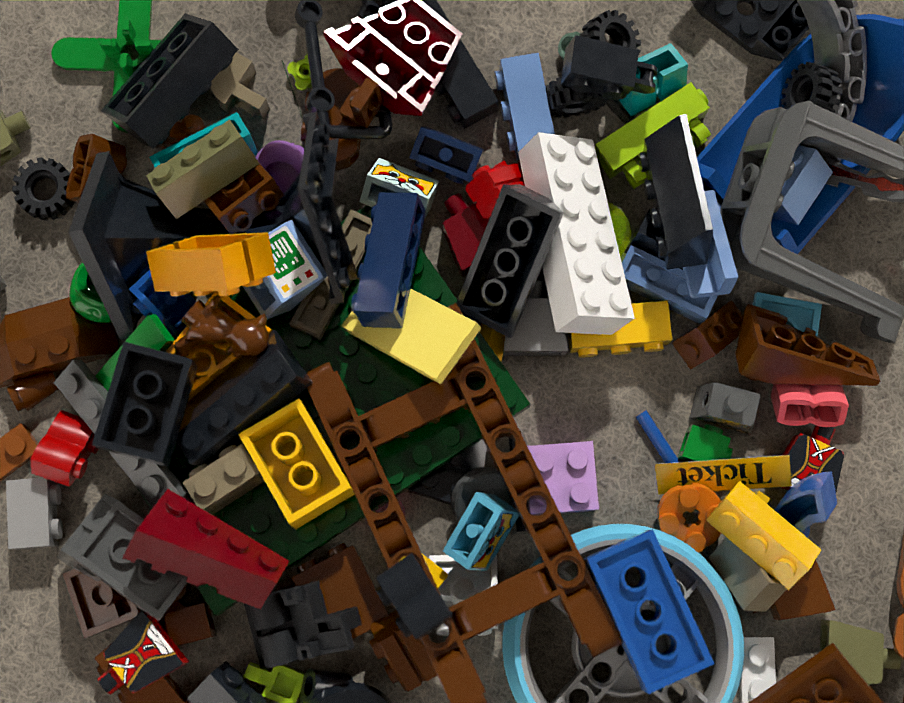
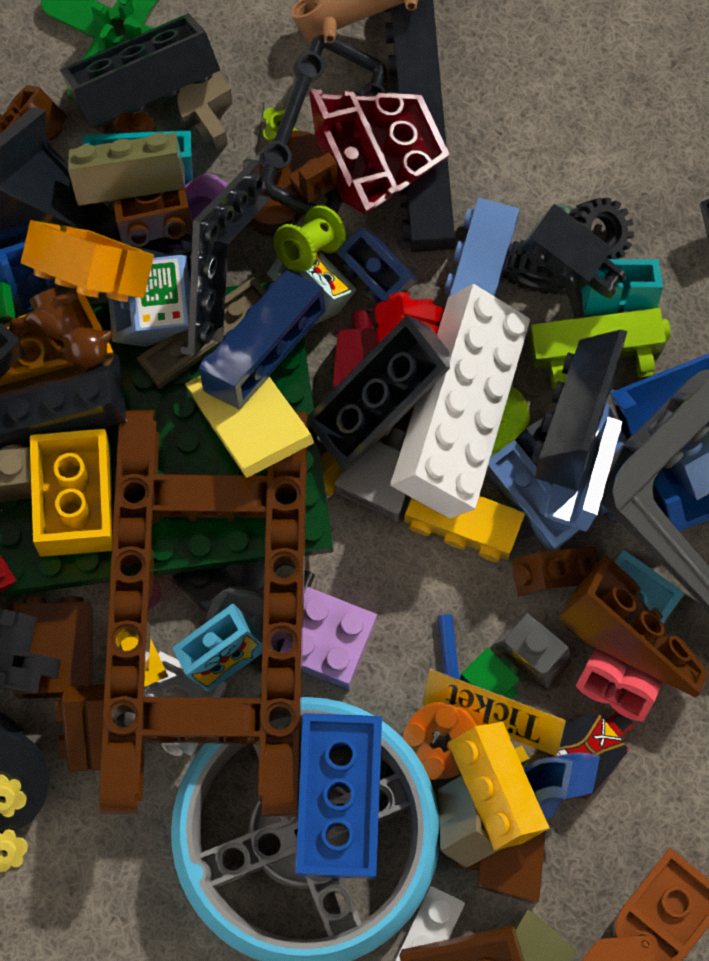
camera: 30 degrees right, 5 degrees down
black brick [375,553,454,641] -> none
none -> lime hose [274,205,346,273]

